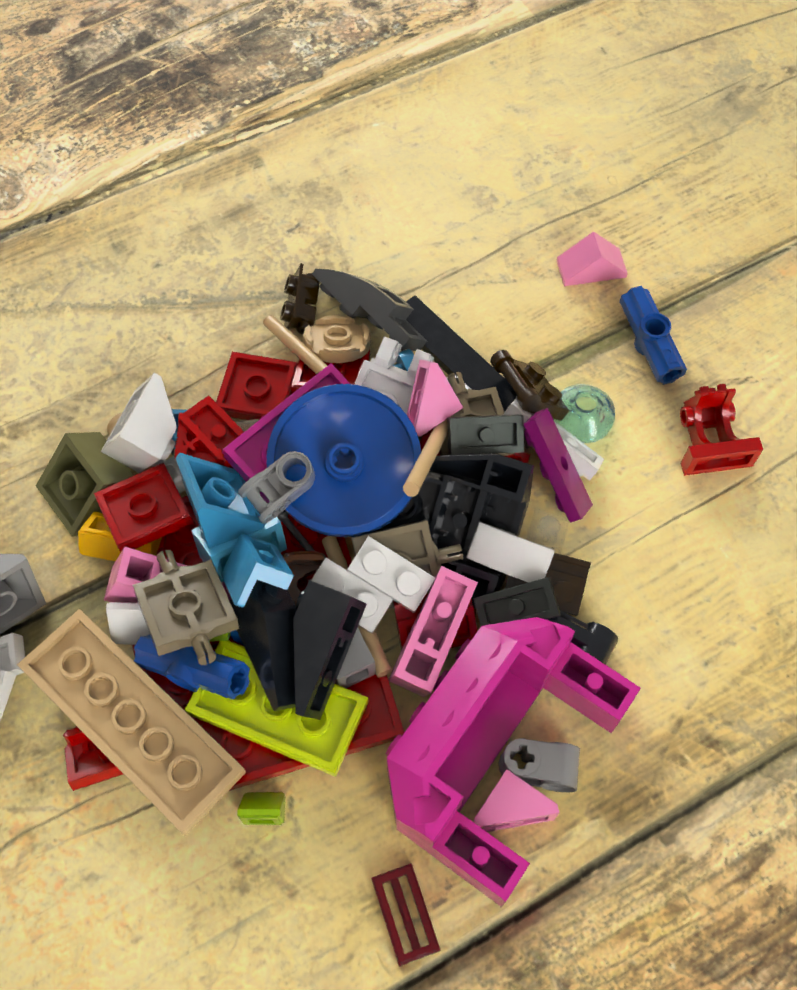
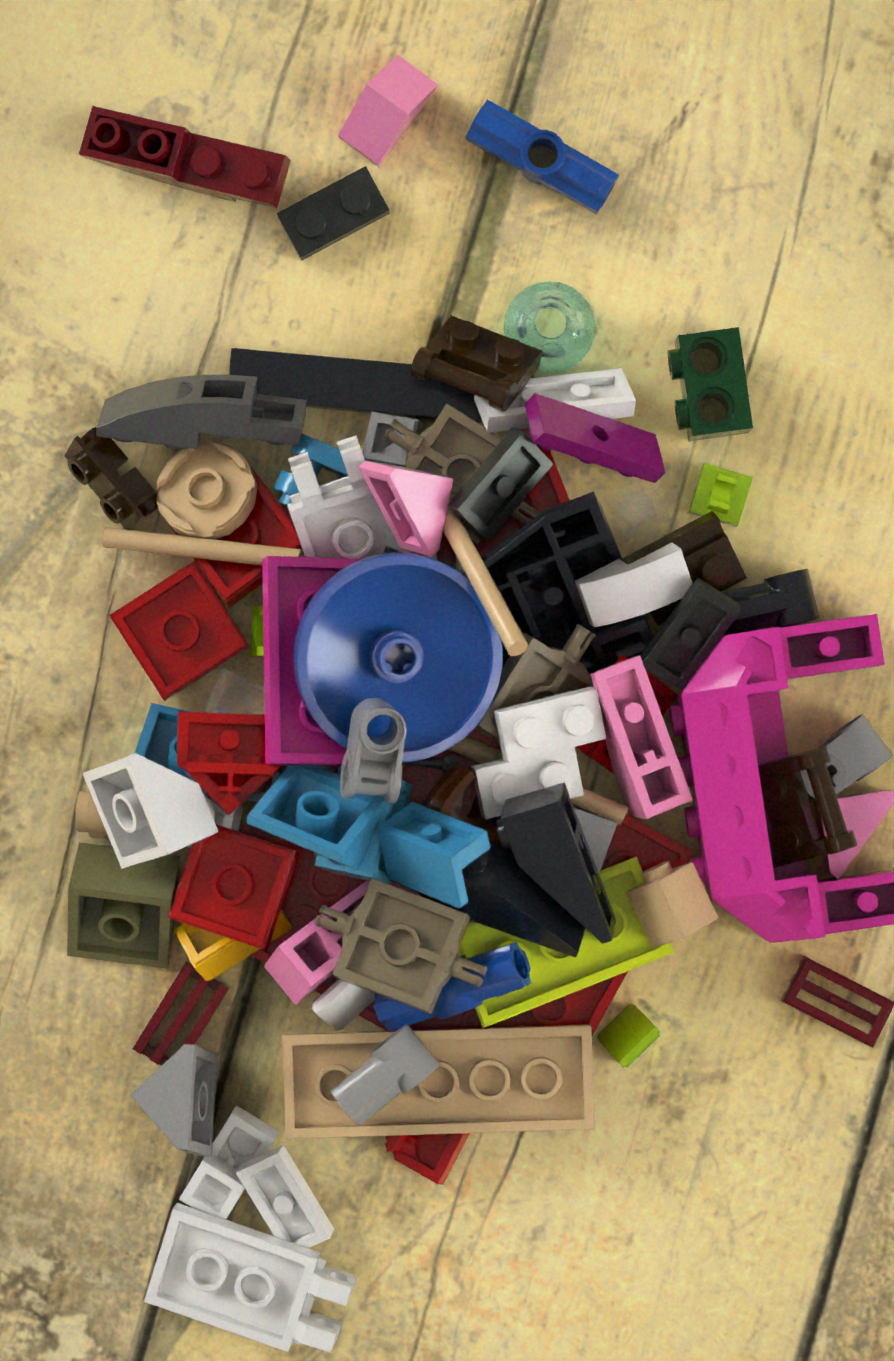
camera: 45 degrees left, 25 degrees up
red tile [680,384,764,476] -> none
none -> dark red slope [79,106,291,209]
none -> dark red tile [132,961,230,1066]
none -> pearl dark grey plate [277,166,390,261]
none -> light grey piece [331,1024,440,1126]
none -> tan brick [626,861,718,948]
none -> dark green brick [668,327,753,441]
none -> lime tile [688,463,753,527]
none -> dark brown plate [758,746,857,868]

